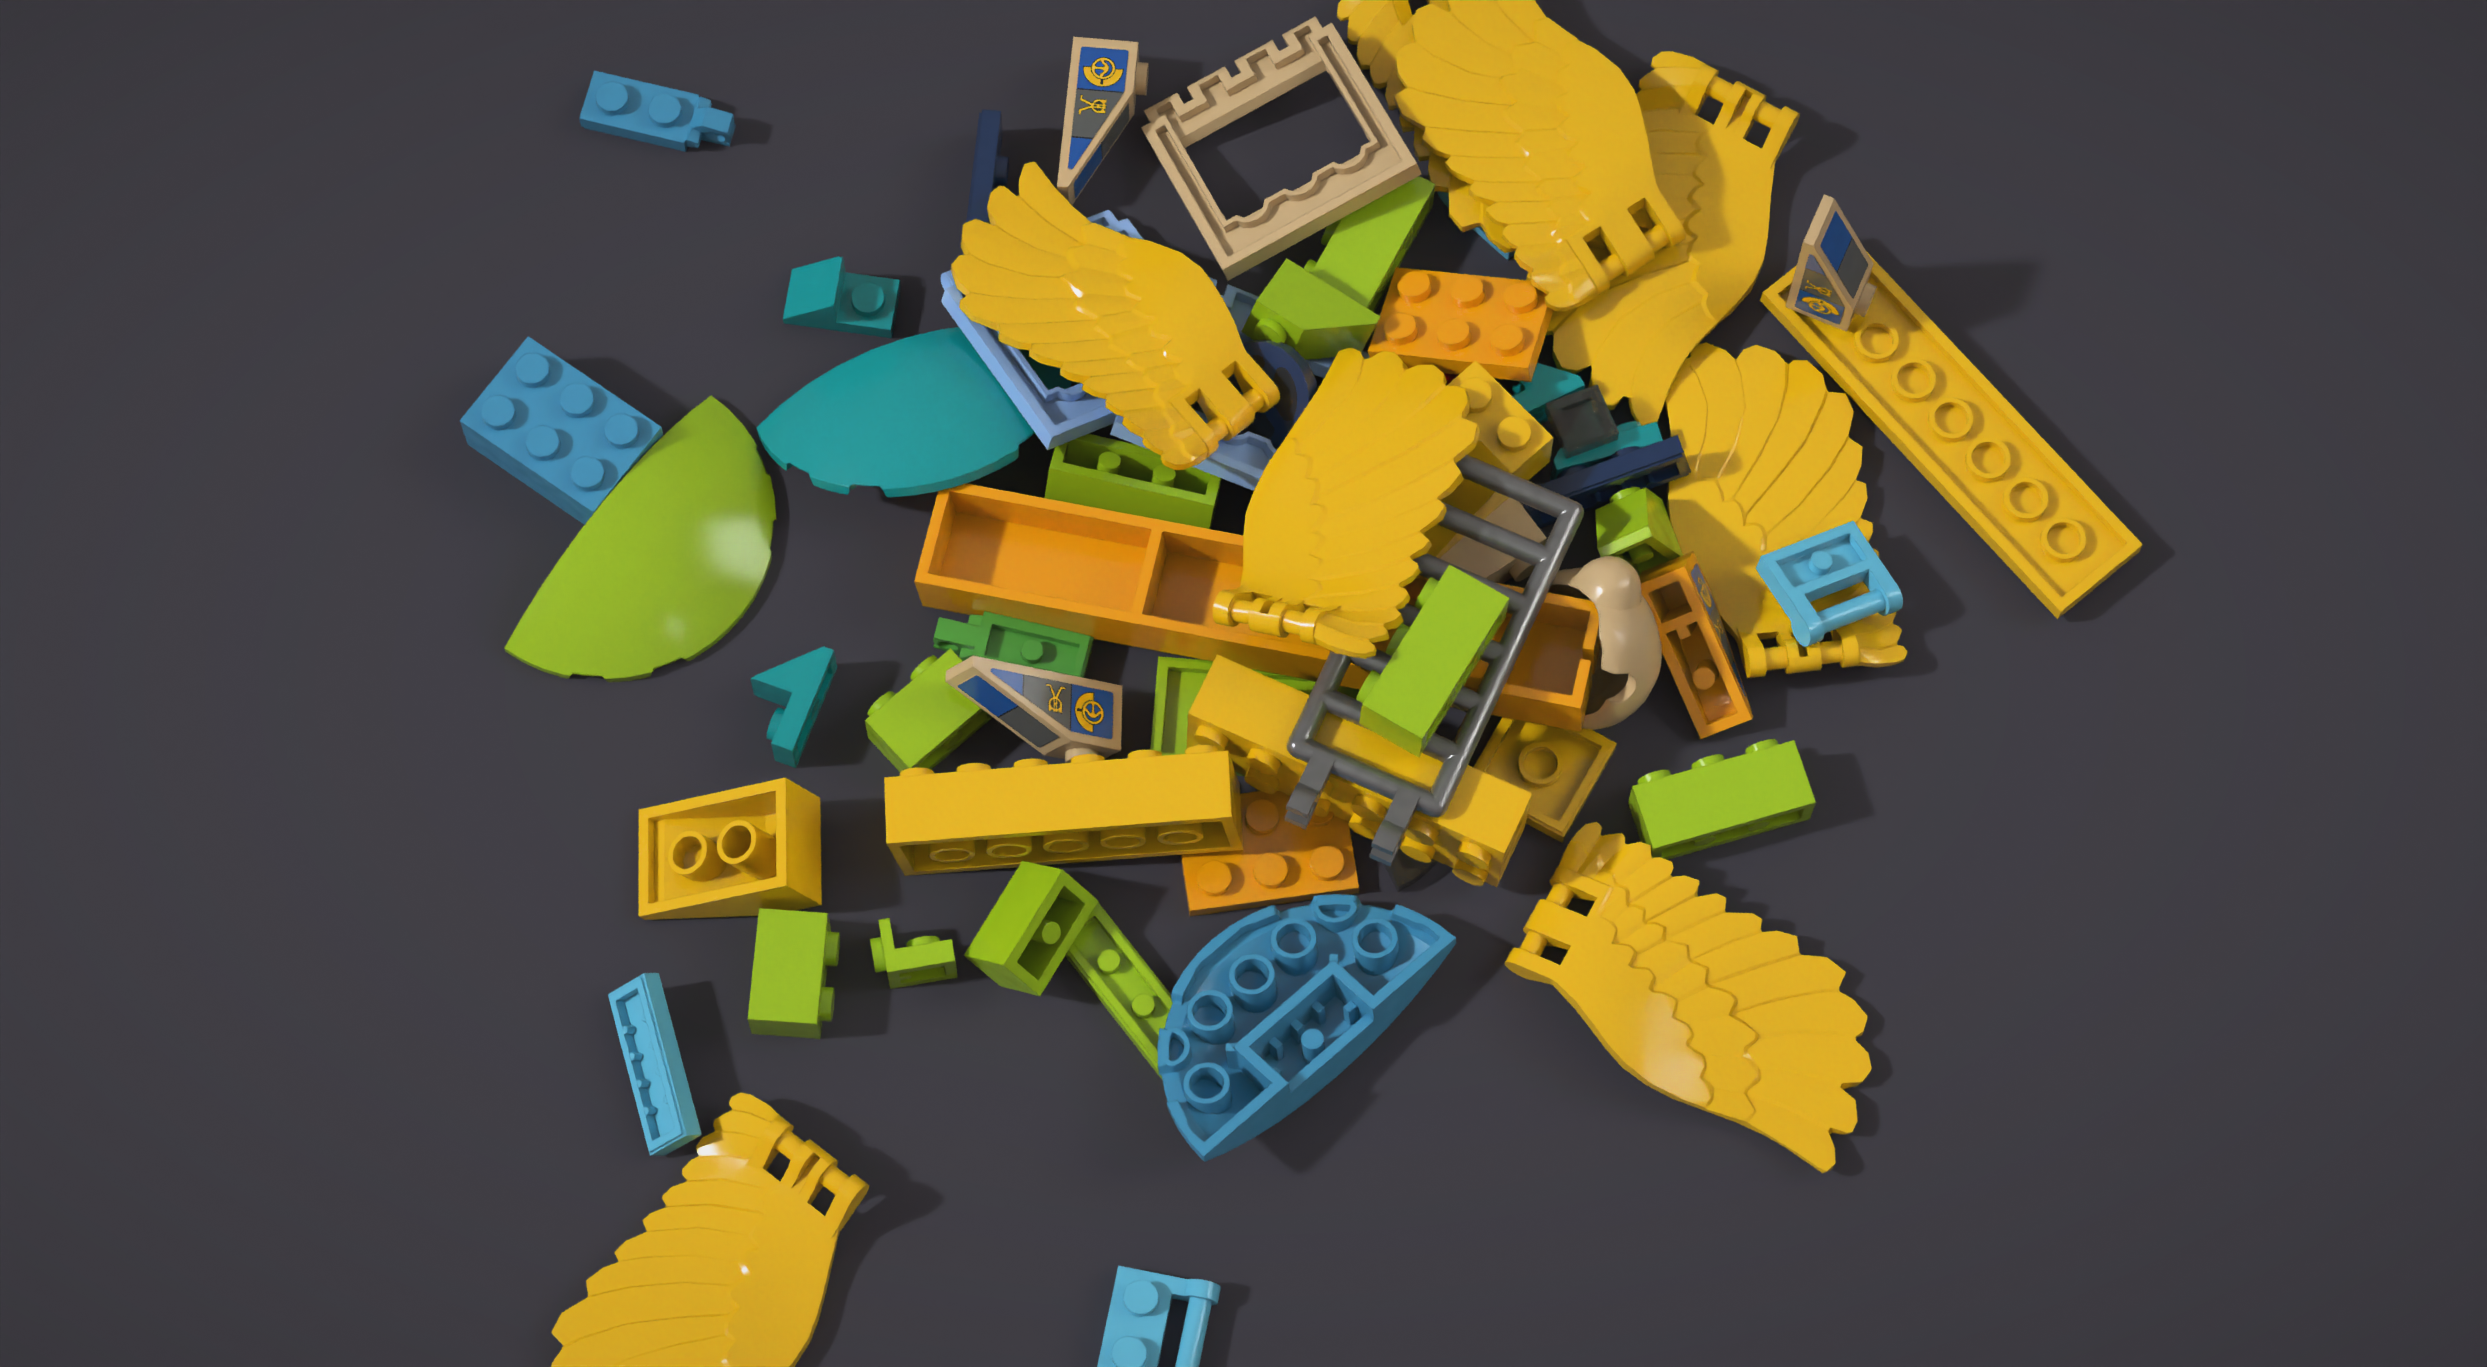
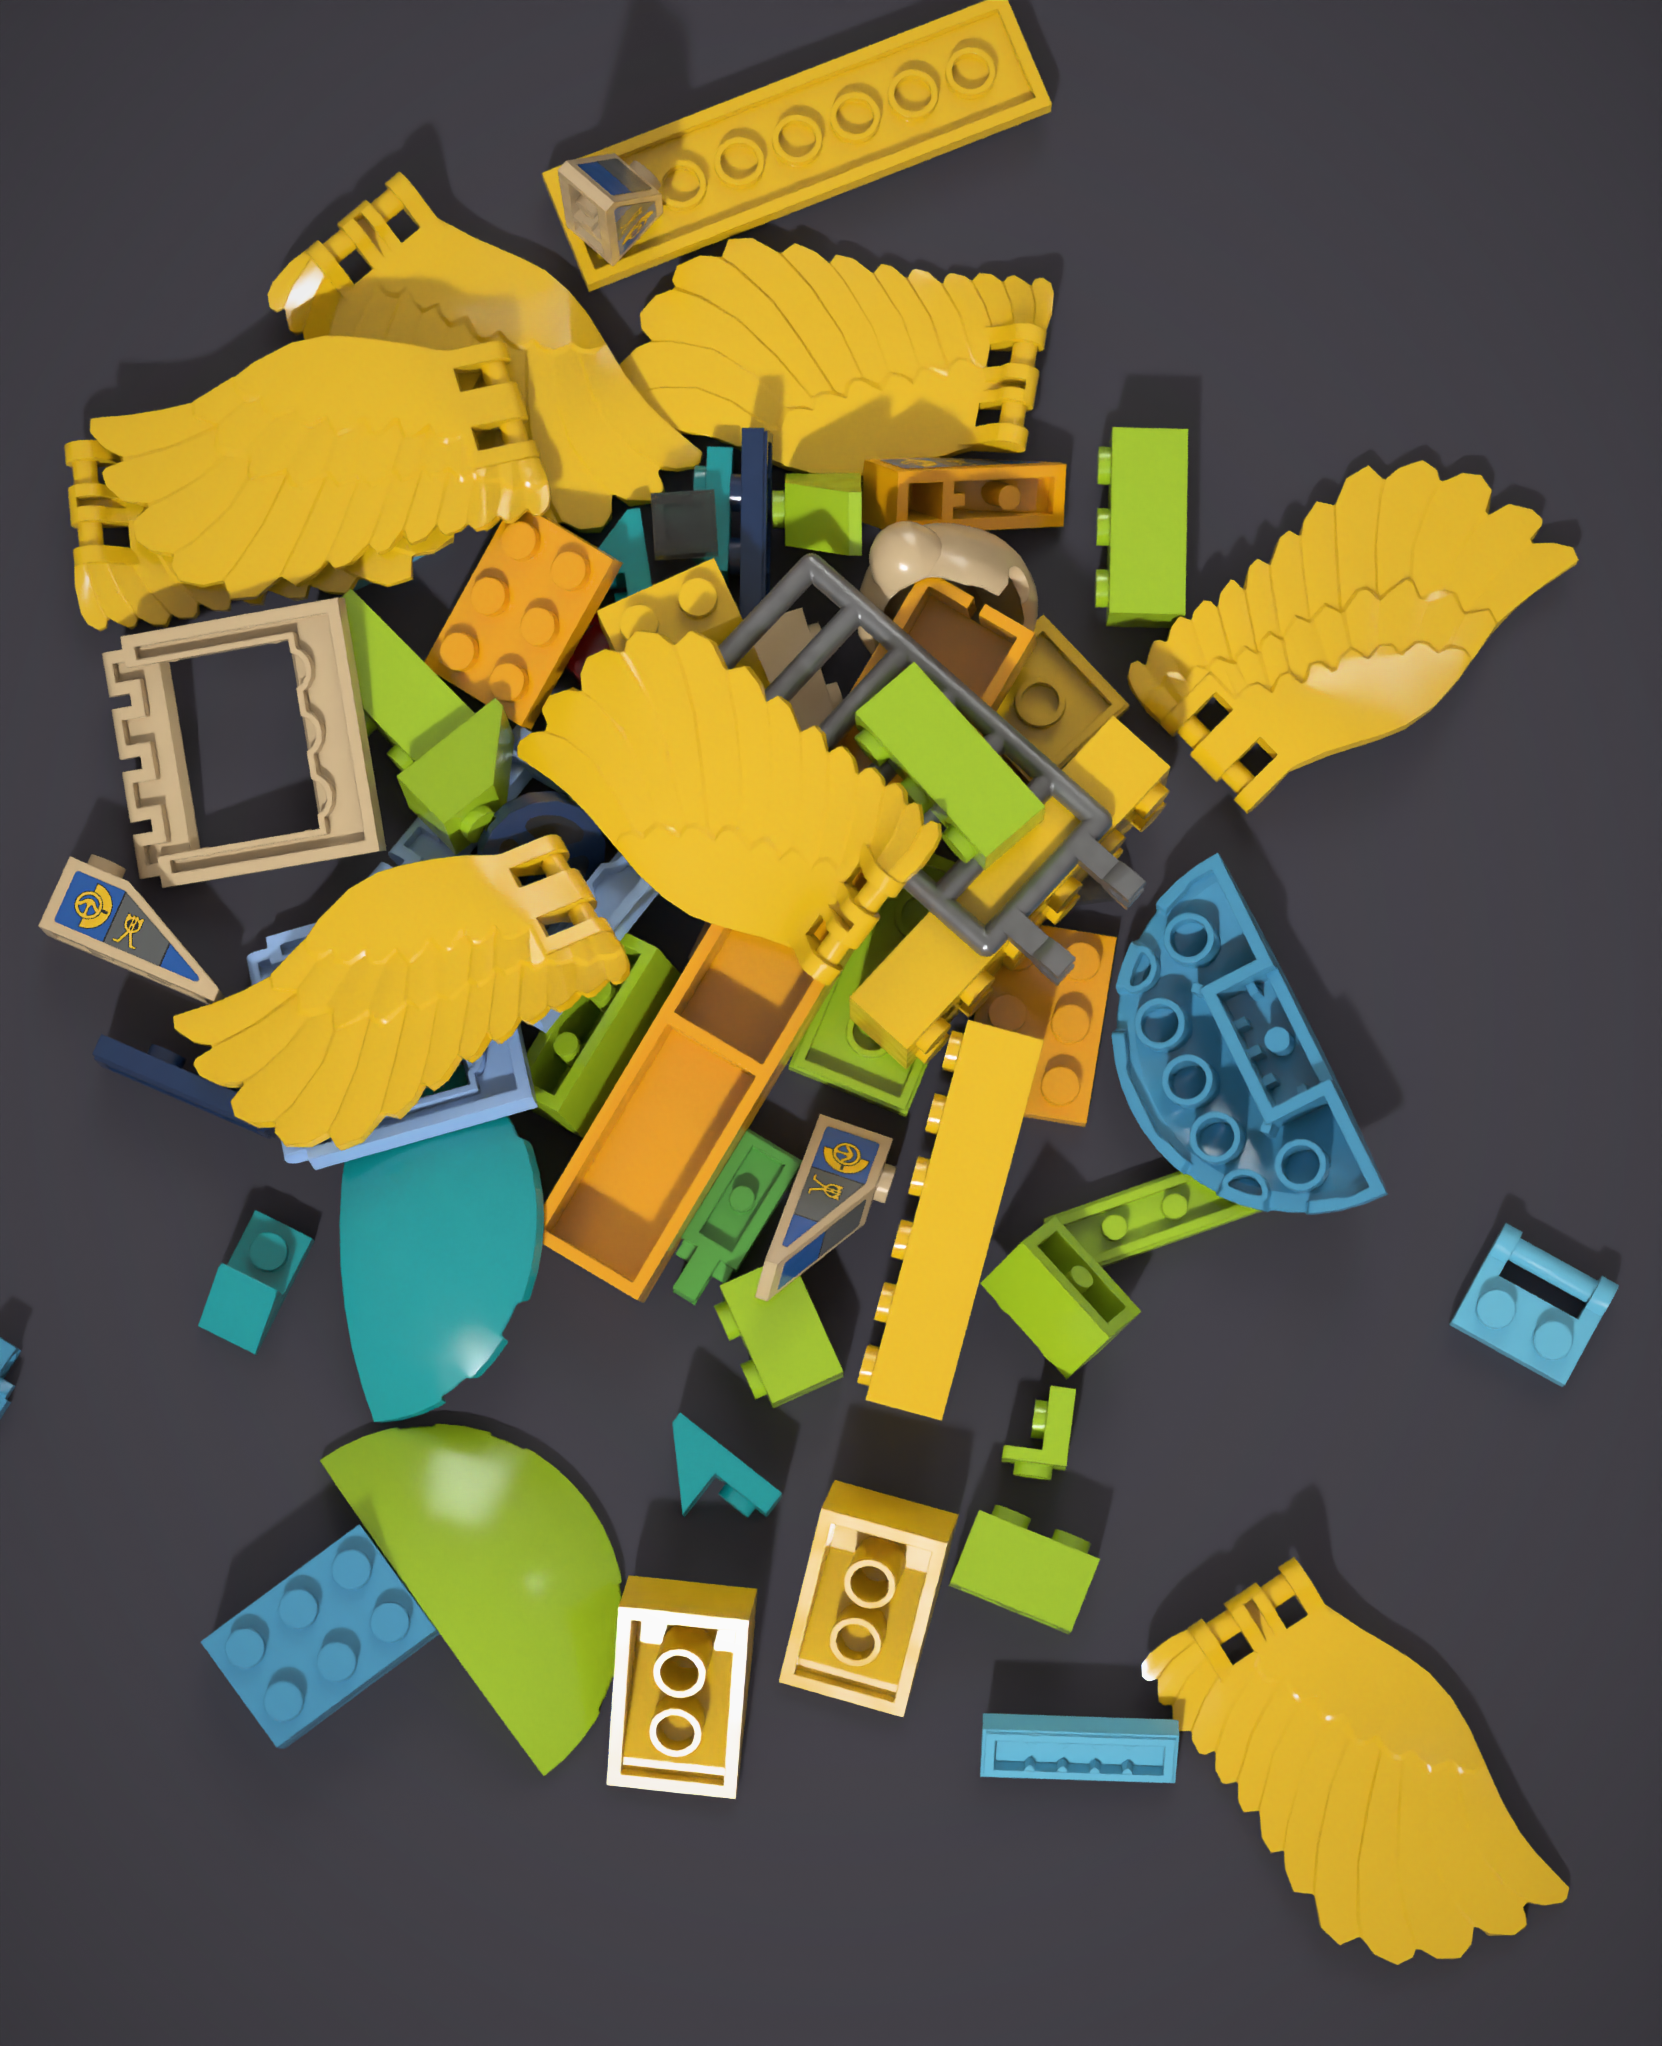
camera: 70 degrees left, 10 degrees up
medium azure plate [1756,521,1903,647] -> none
none -> yellow slope [607,1575,757,1799]

